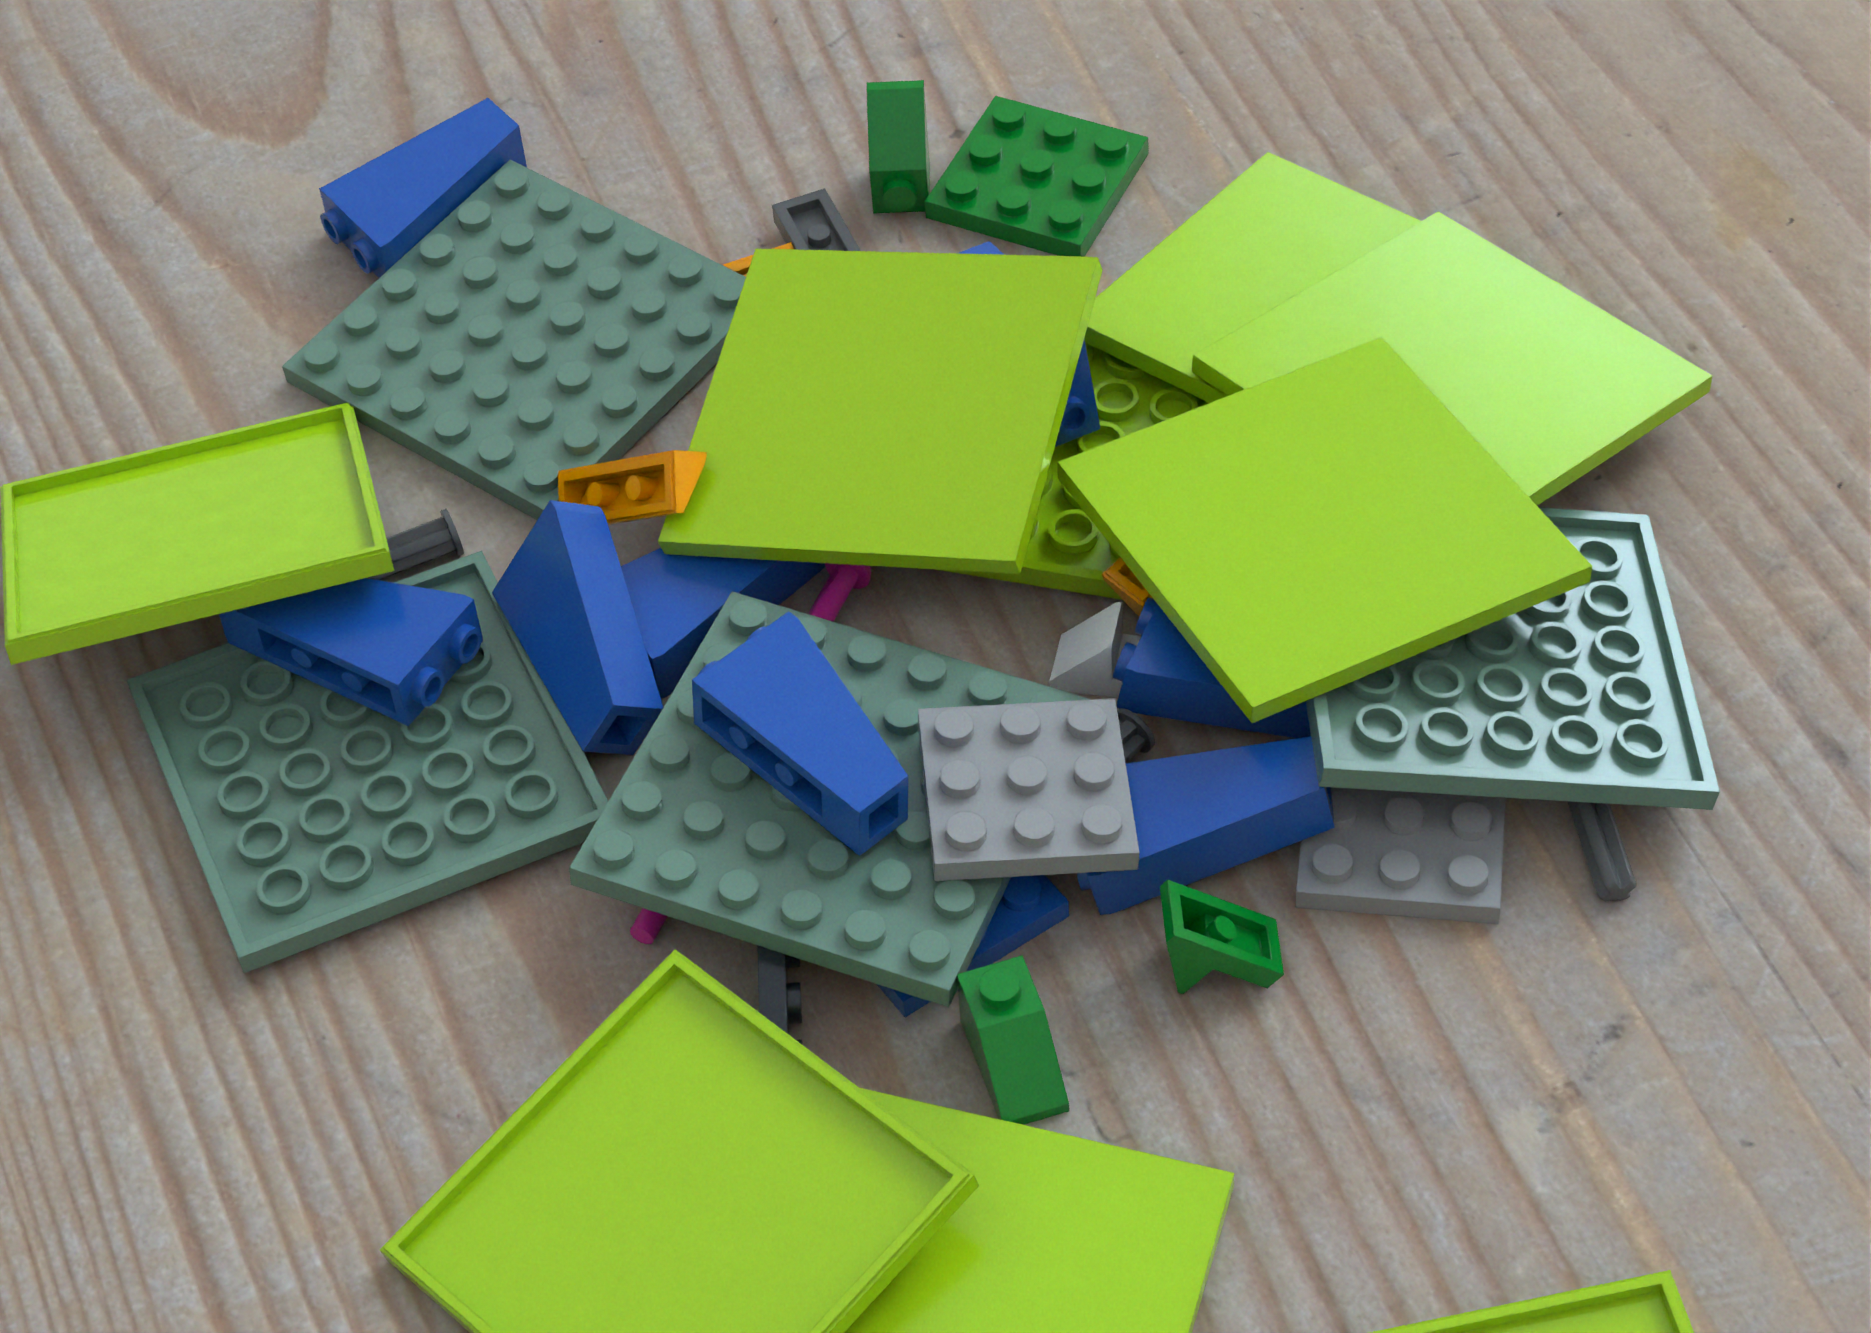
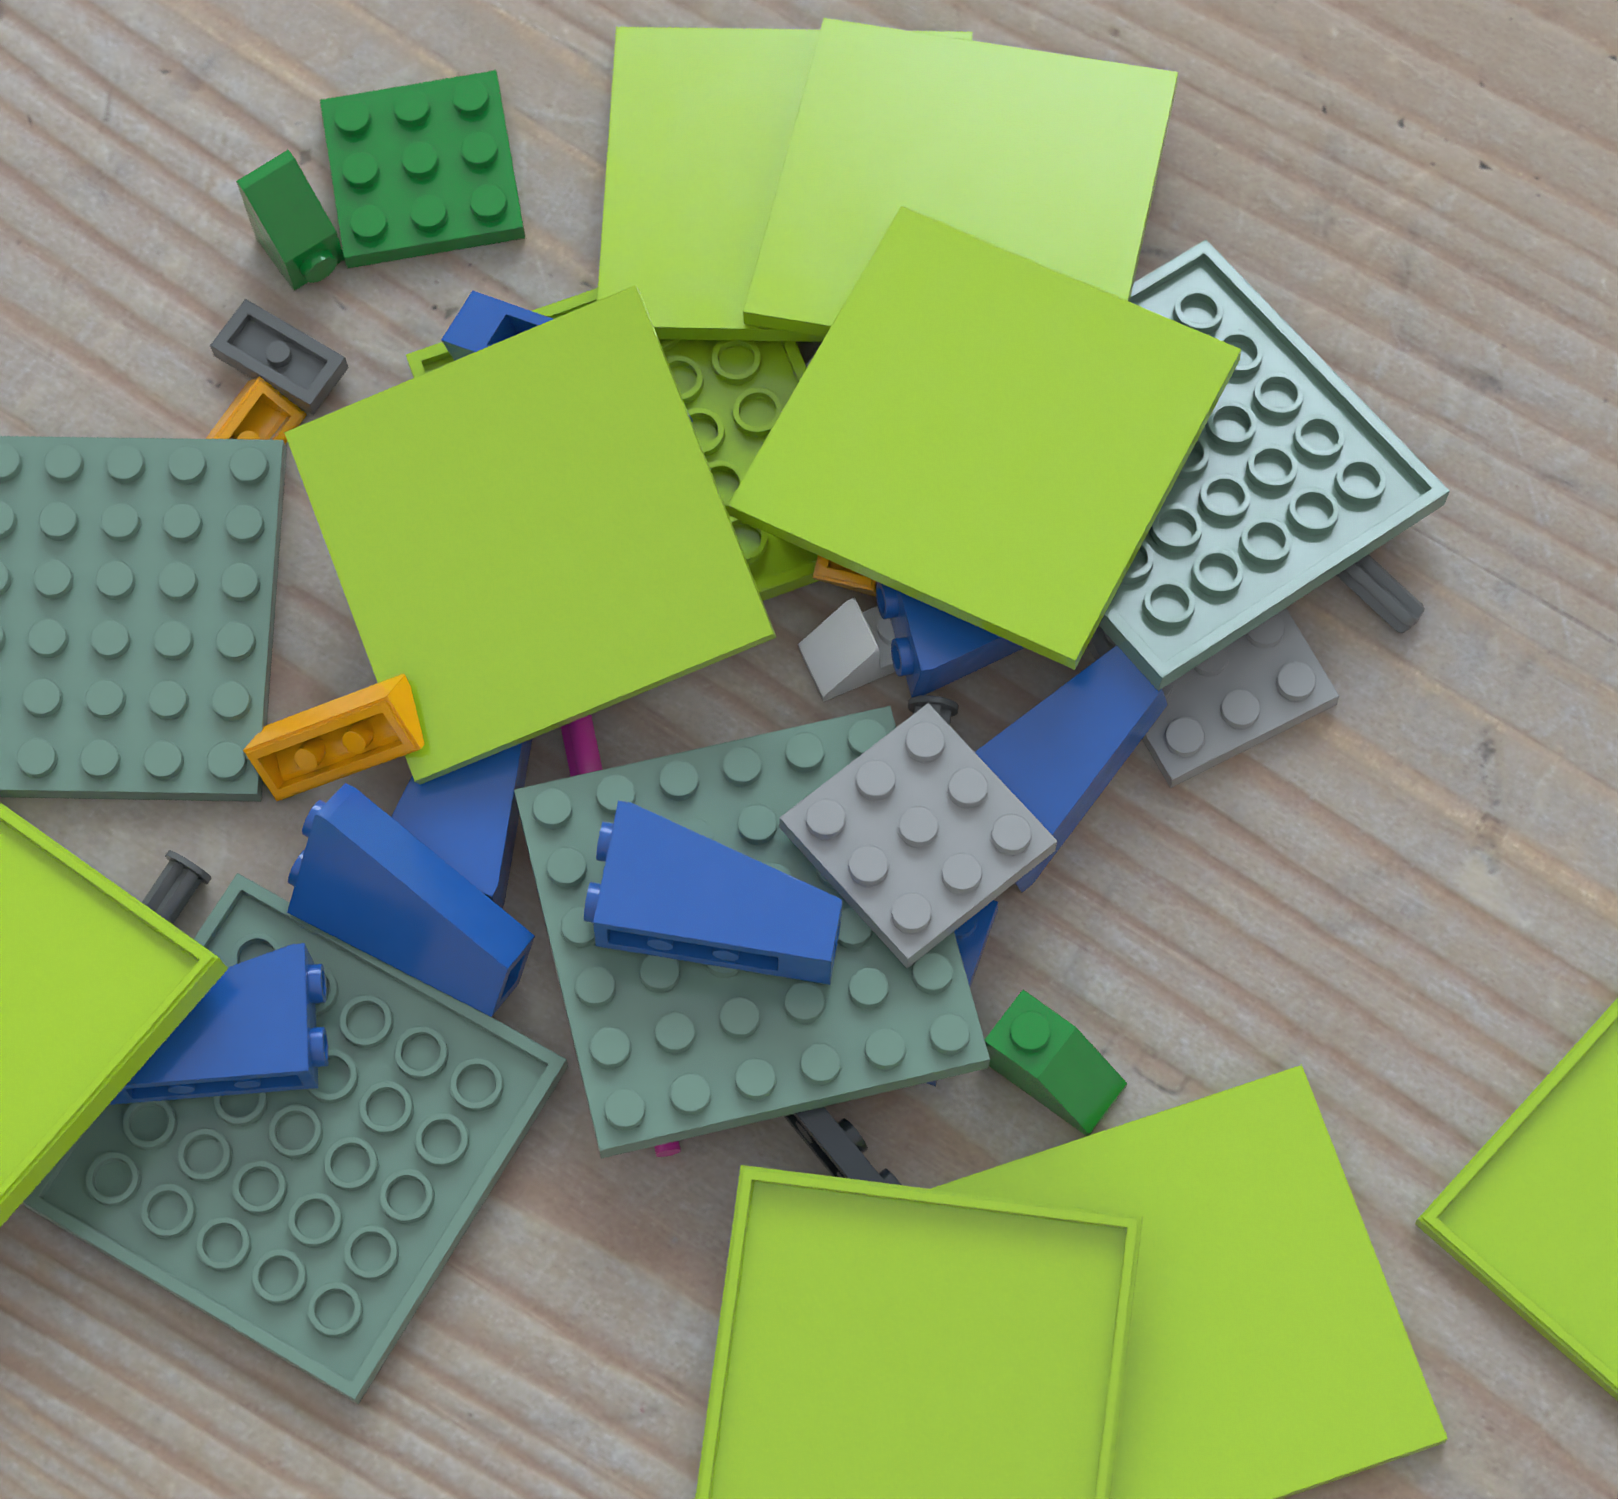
camera: 35 degrees left, 20 degrees up
green slope [1160,880,1284,994] -> none

